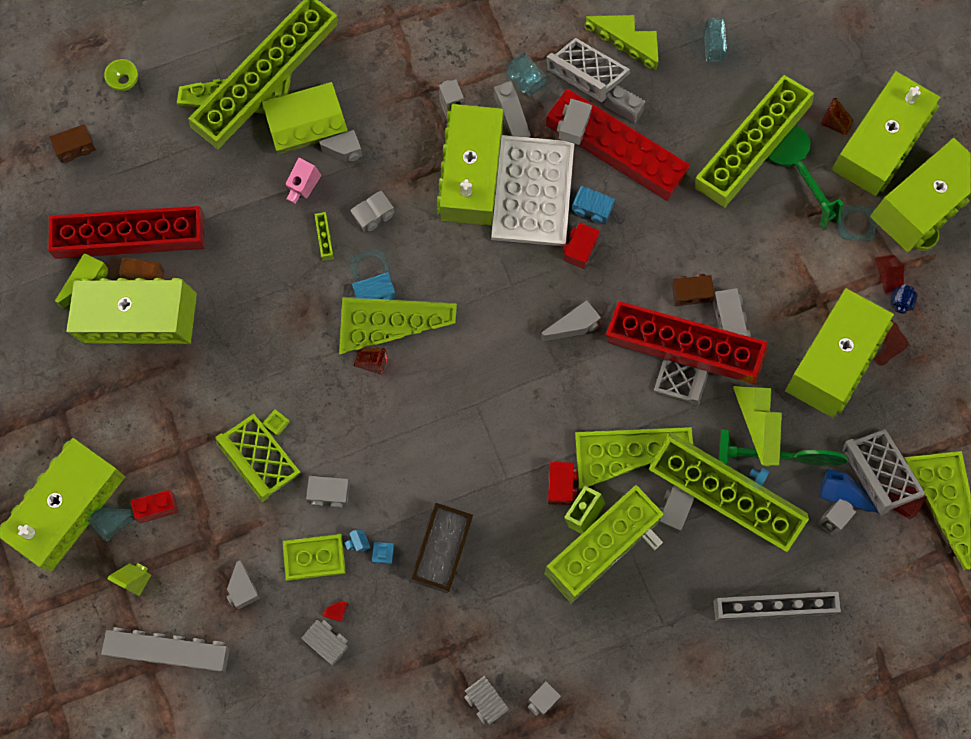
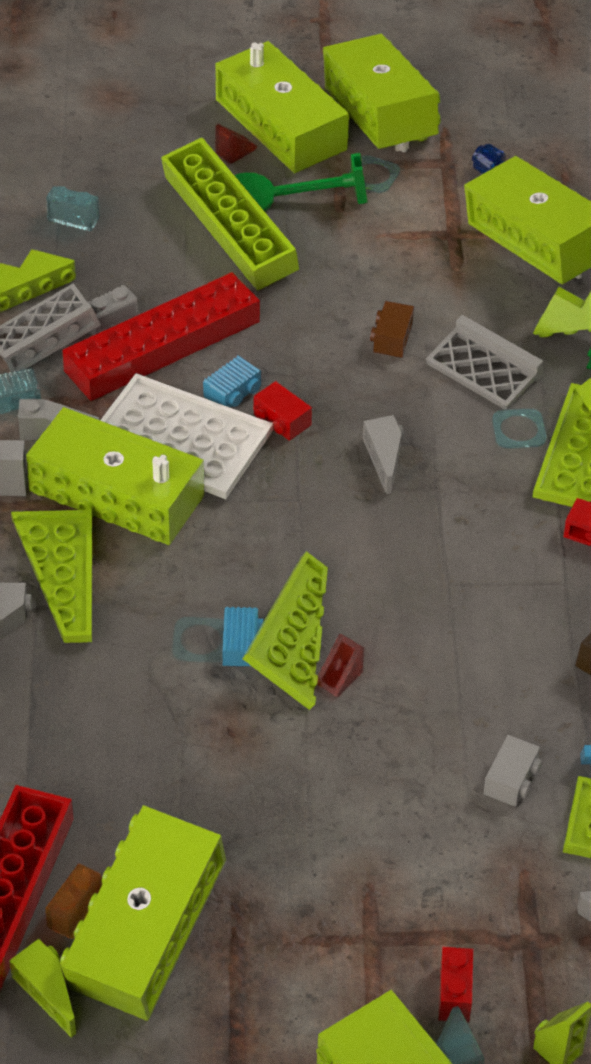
camera: 70 degrees left, 25 degrees down
lime fence [215,414,300,503] -> none
lime tile [262,409,290,437] -> none
bright pink torso [286,158,322,204] -> none
lime piece [314,212,334,261] -> none
light grey brick [350,191,395,232] -> none
light grey brick [557,99,592,145] -> none
red brick [606,301,768,385] -> none
light grey brick [713,288,751,337] -> none
clear red slope [875,254,904,293] -> none
none -> lime wing [11,510,92,643]
none -> clear light blue piece [492,409,546,448]

